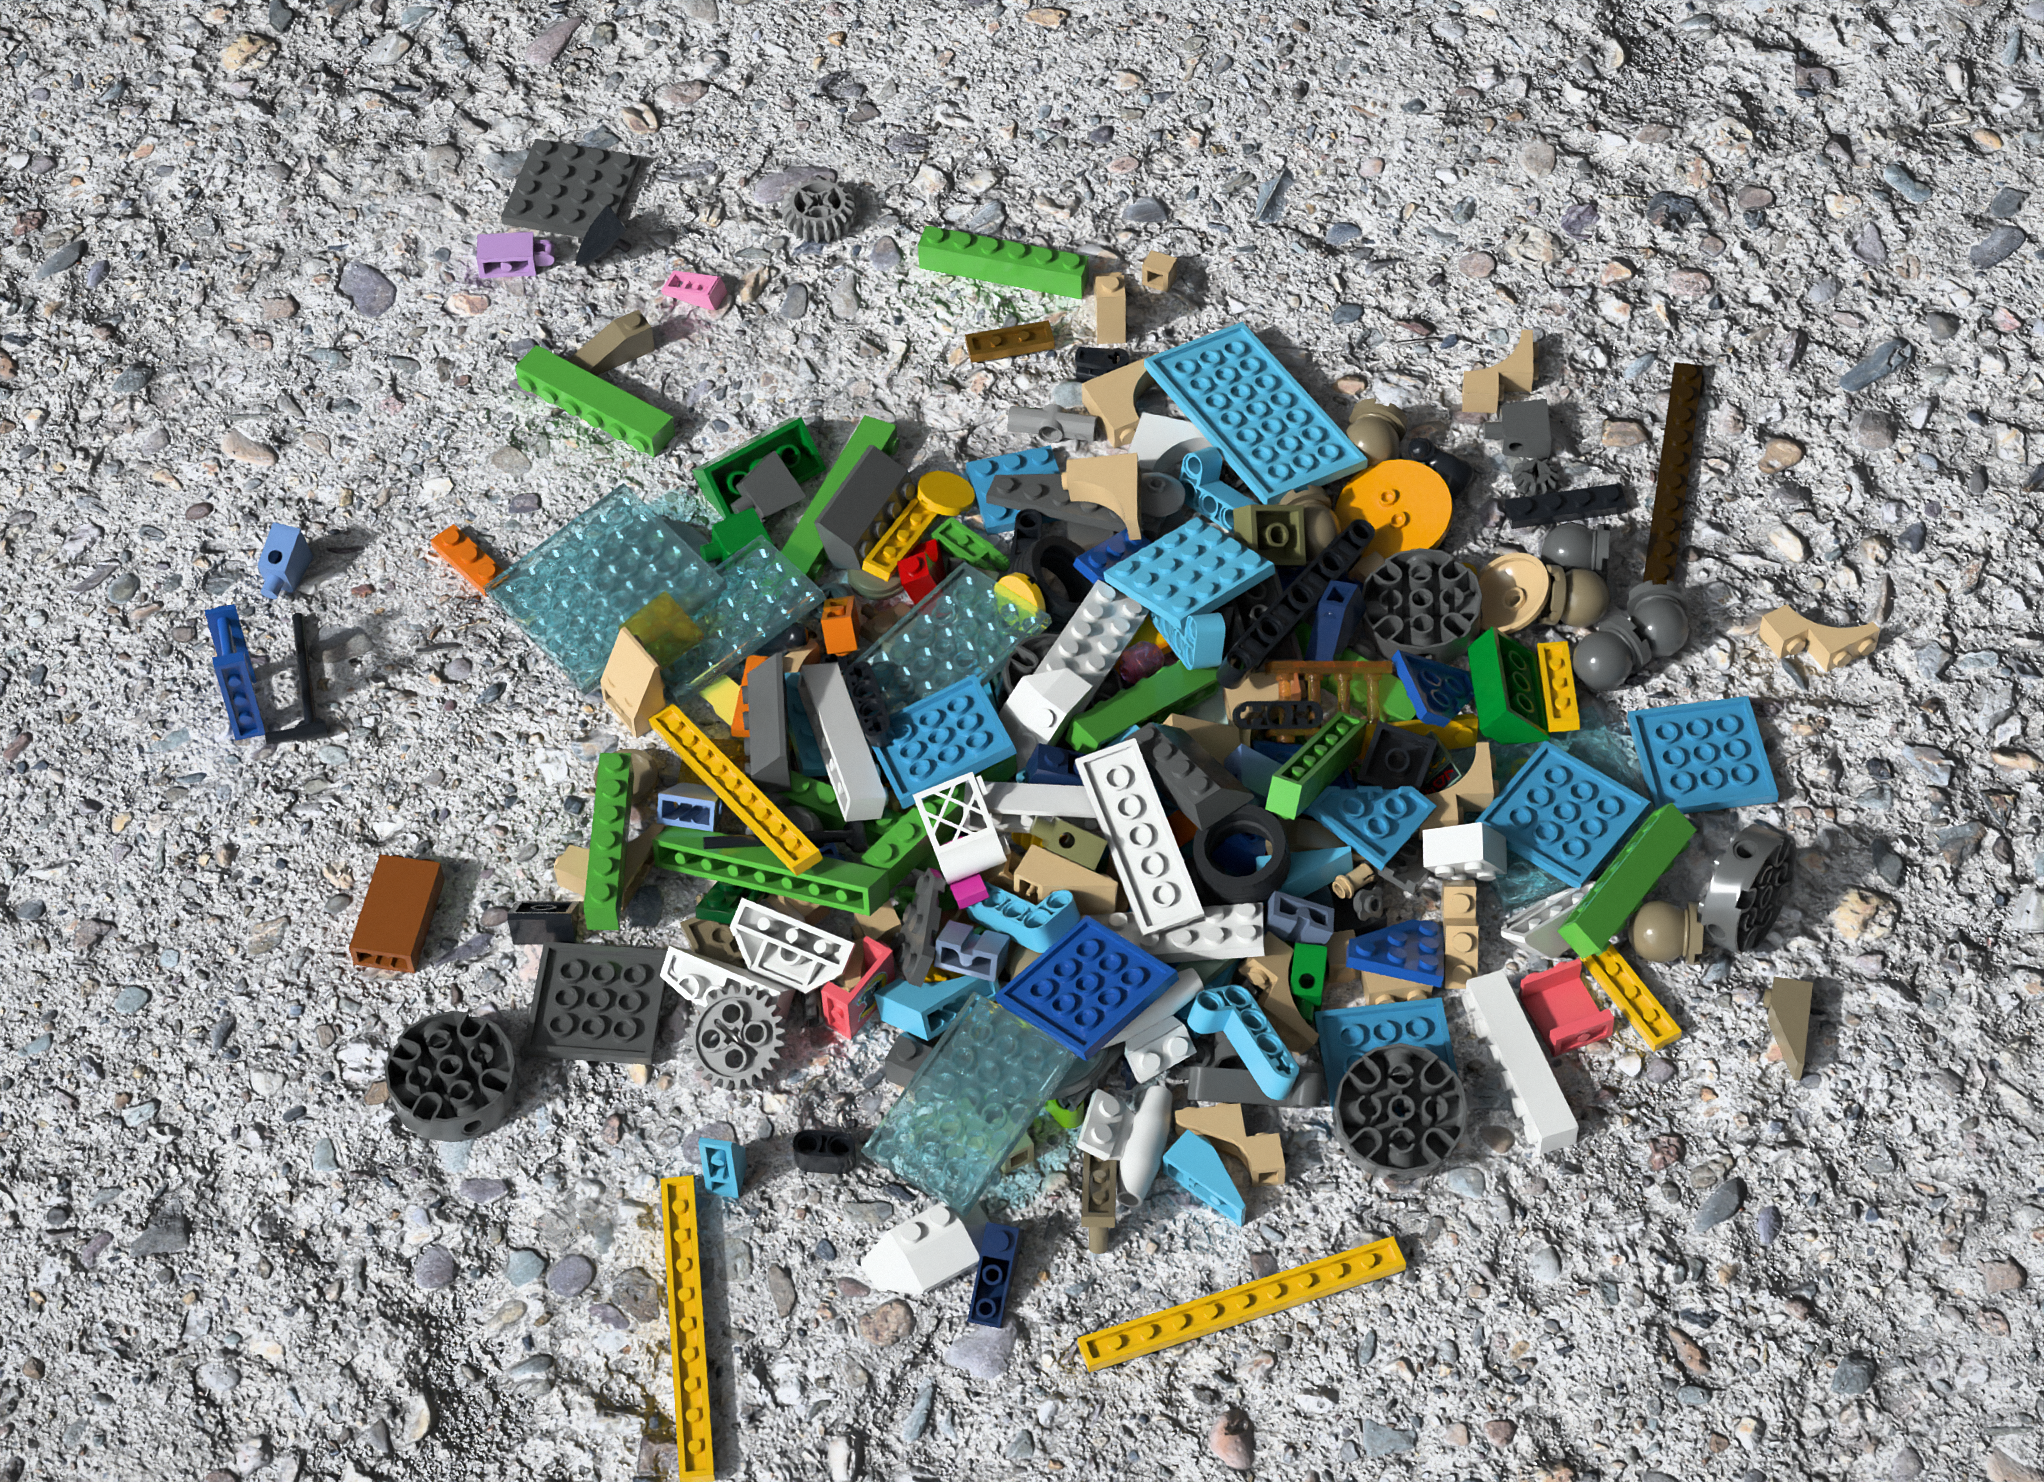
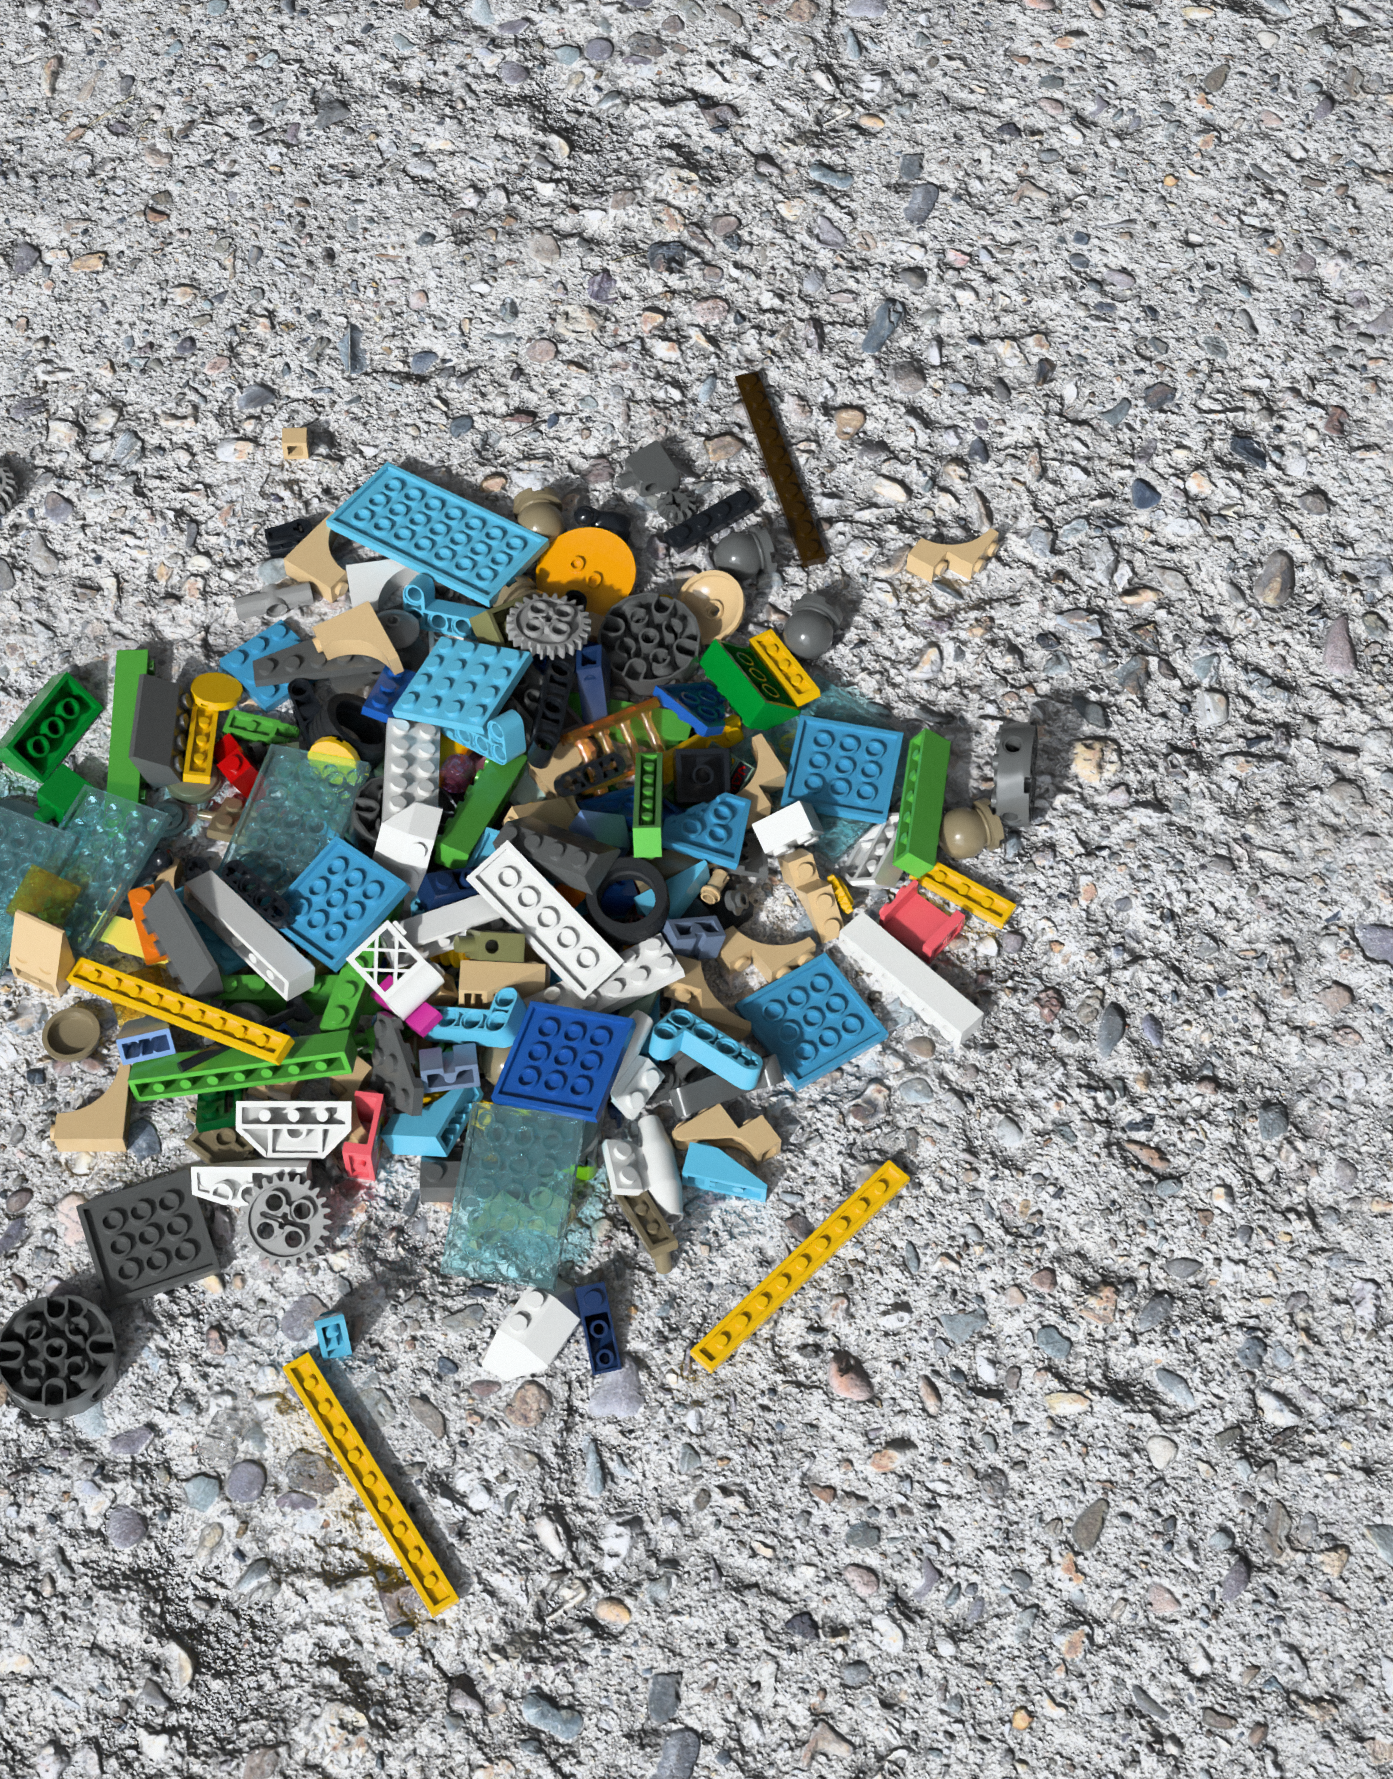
camera: 30 degrees left, 5 degrees up
black slope [507,901,579,945] -> none
bright green brick [583,753,634,930] -> none
dark grey torso [731,451,807,519] -> none
black beam [793,1130,857,1174] -> none
orange brick [821,595,861,656] -> none
bright green brick [918,225,1089,300] -> none
pearl gold plate [965,320,1055,363] -> none
tan arch [1093,272,1126,344] -> none
green torso [1290,943,1328,1025] -> none
dark grey brick [1332,1043,1468,1182] -> none
blue plate [1346,919,1444,988] -> none
tan arch [1462,329,1539,413] -> none
dark tan tile [1537,564,1611,628] -> none
dark grey tile [1627,580,1690,658] -> none
dark azure plate [1627,696,1779,814] -> none
dark tan slope [1762,976,1813,1081] -> none
none -> light grey gear [506,593,591,660]
none -> yellow gear [827,874,855,914]

